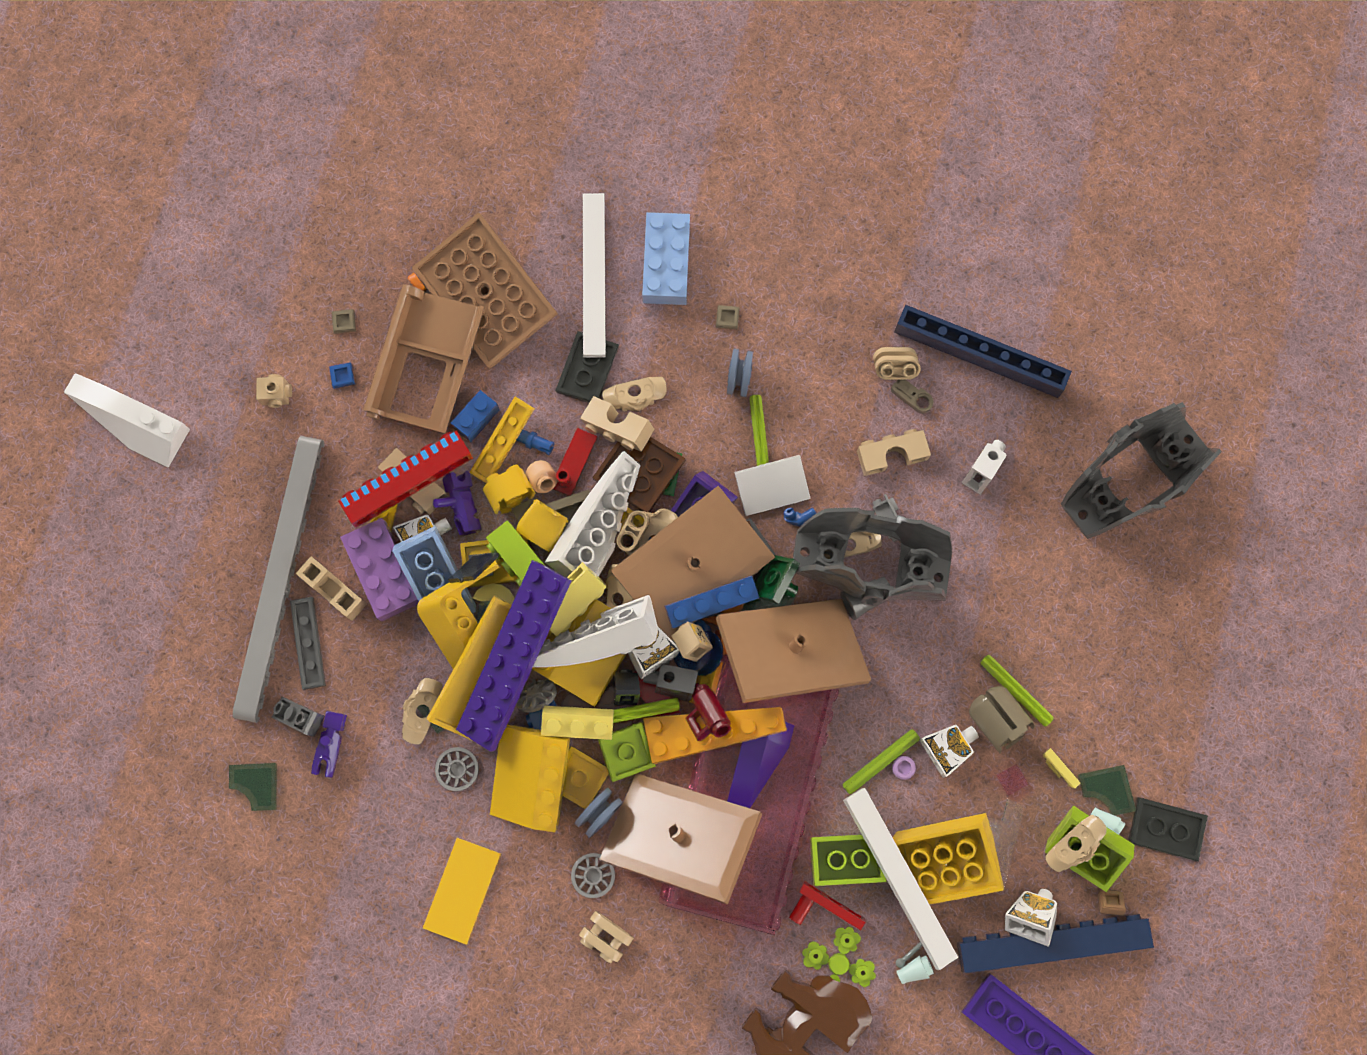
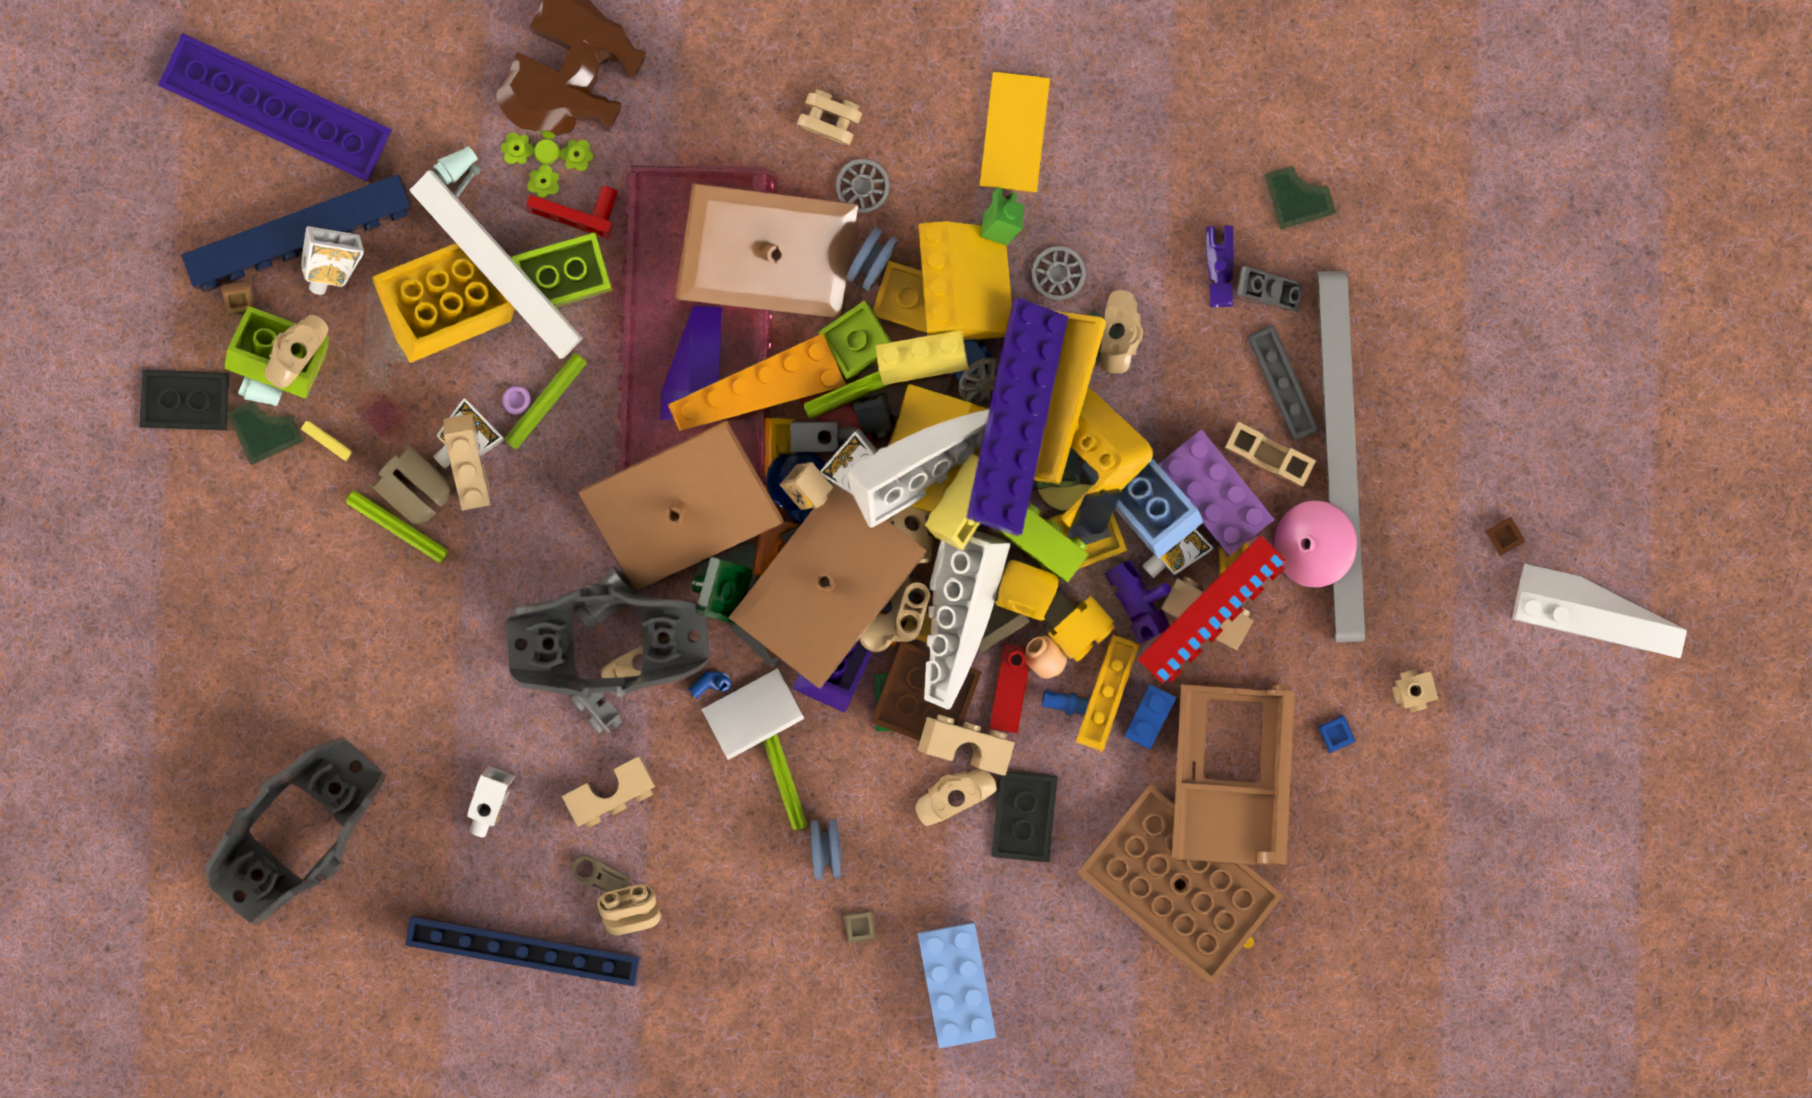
camera: 170 degrees right, 10 degrees up
dark tan tile [332,309,356,334] -> none
orange tile [407,272,426,292] -> none
white tile [583,193,606,358] -> none
blue plate [664,576,759,628] -> none
dark red piece [686,683,731,741] -> none
none -> tan arch [444,414,490,511]
none -> bright green brick [981,187,1024,246]
none -> bright pink dish [1274,501,1357,587]
none -> reddish brown plate [1485,517,1526,556]

